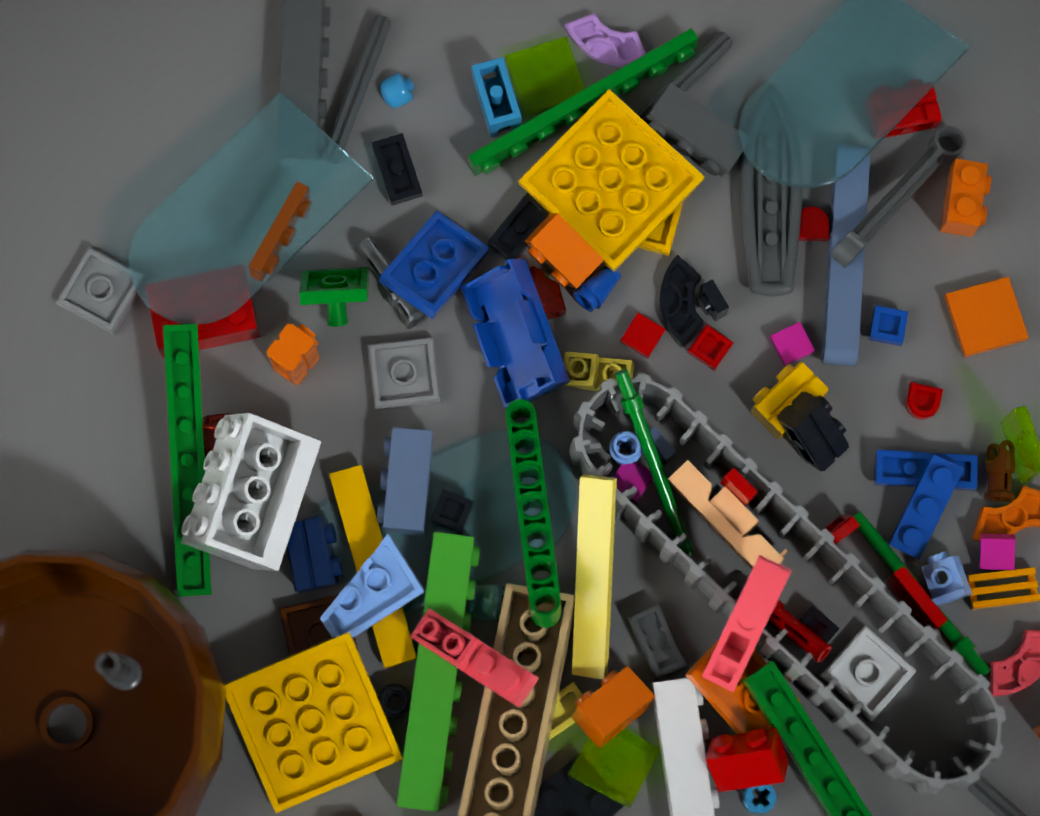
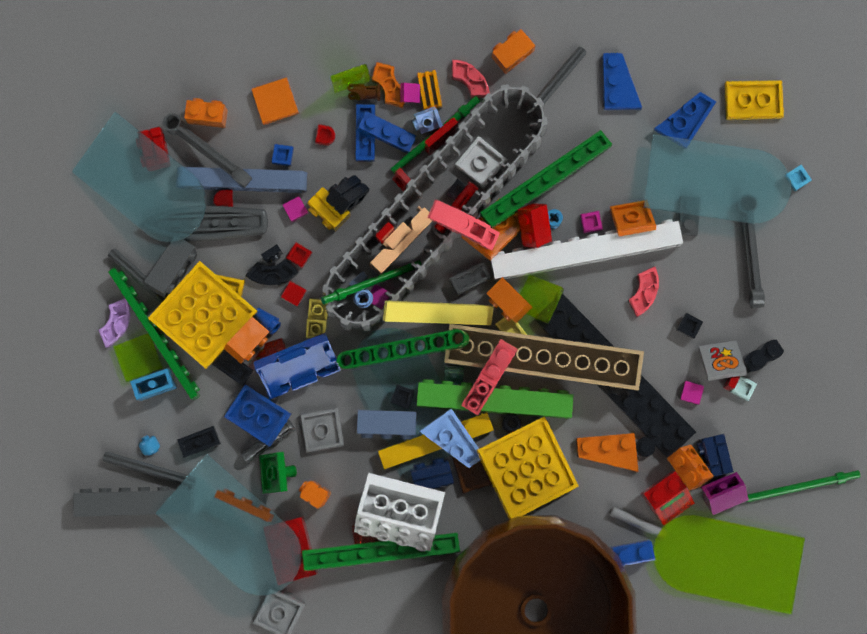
camera: 90 degrees left, 5 degrees up
dark grey pin [96,652,142,690] -> none

